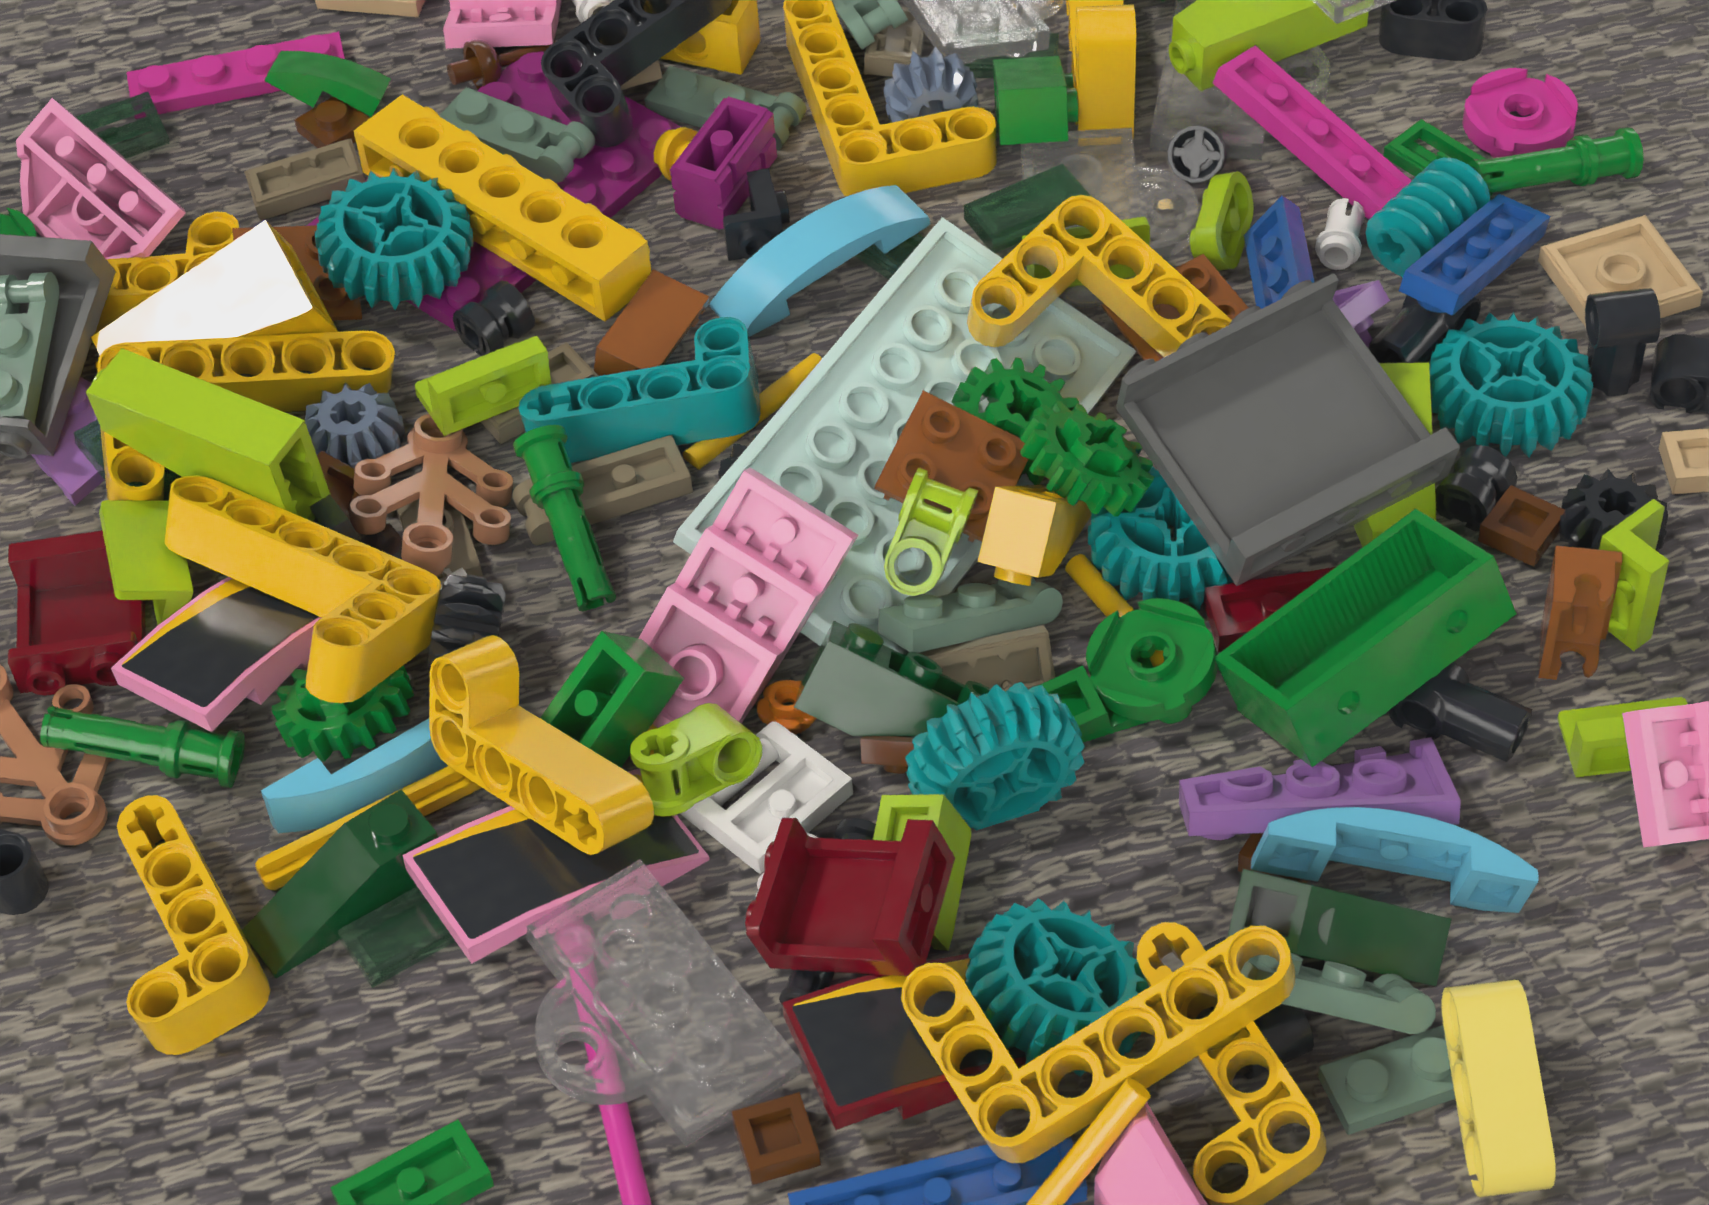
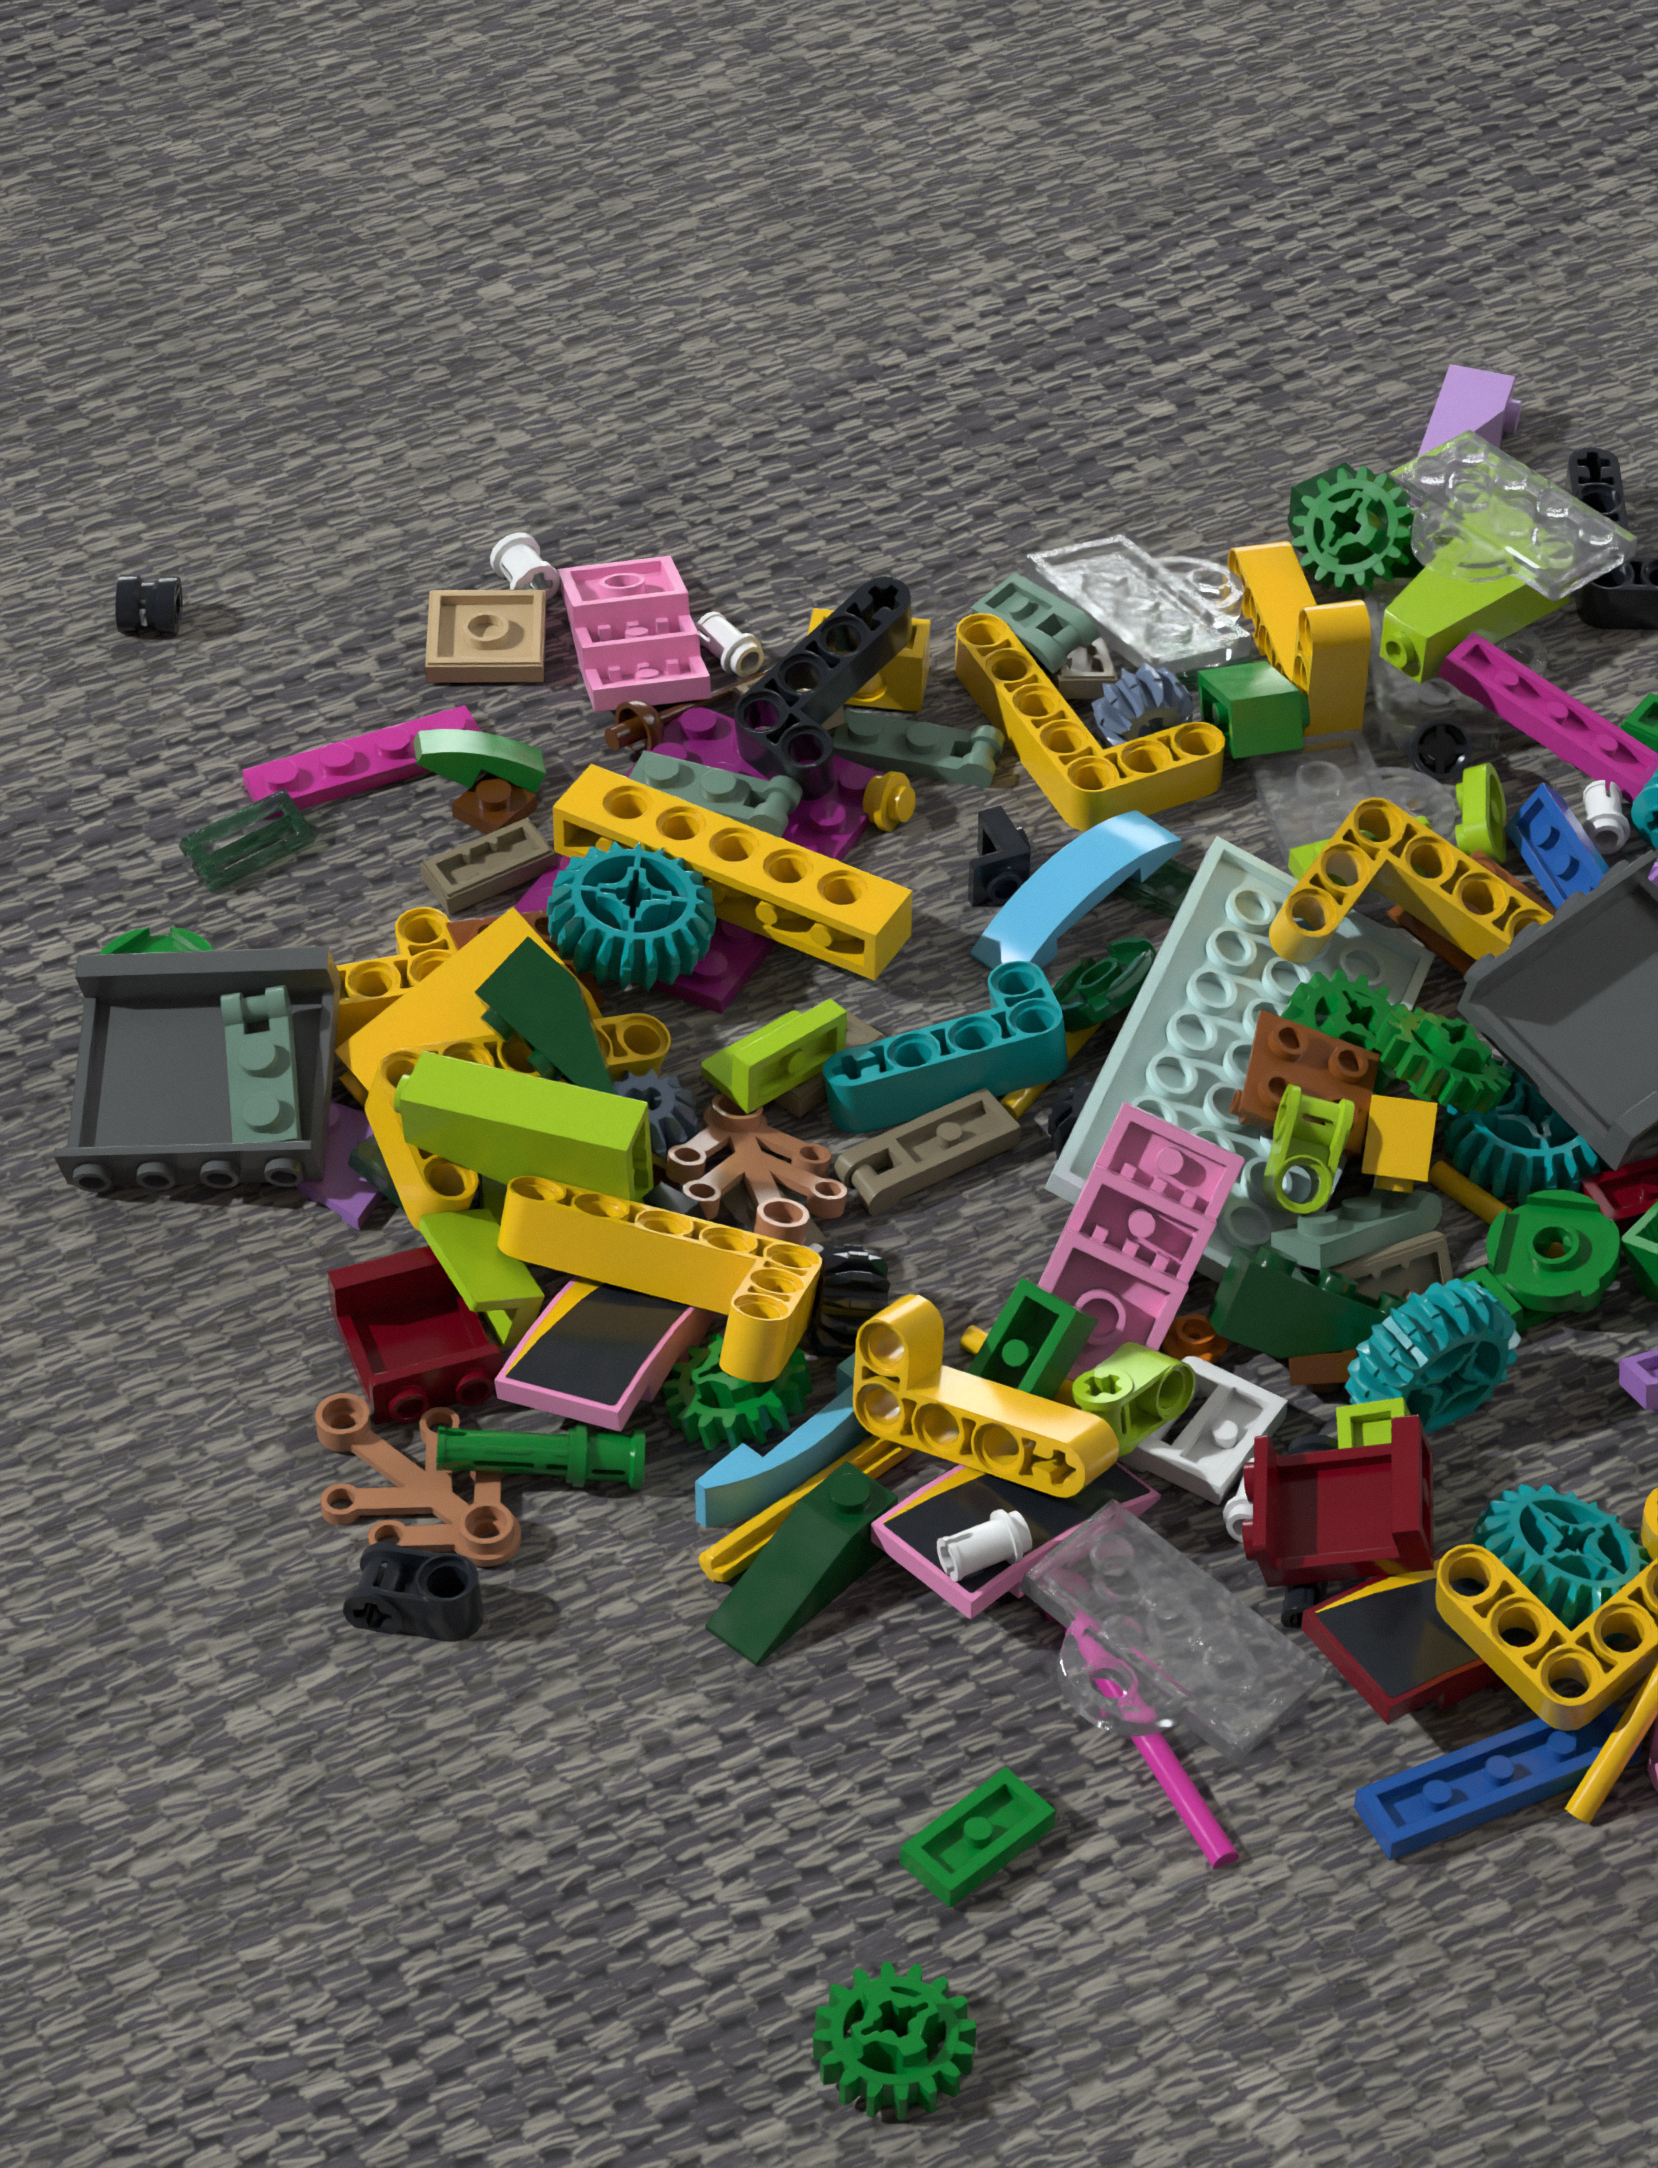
camera: 15 degrees left, 5 degrees down
bright pink wedge [16,98,186,259] -> none
yellow beam [117,795,270,1055] -> none
clear green tile [337,887,456,988] -> none
black wheel [453,280,535,356] -> none
green pin [513,425,617,612] -> none
dark orange hinge [594,269,710,376] -> none
magenta brick [670,96,777,230] -> none
reddish brown plate [731,1092,821,1185] -> none
clear green tile [964,163,1092,253] -> none
none -> dark green slope [474,936,619,1096]
none -> white pin [937,1509,1032,1581]
none -> dark green tile [1052,936,1158,1033]

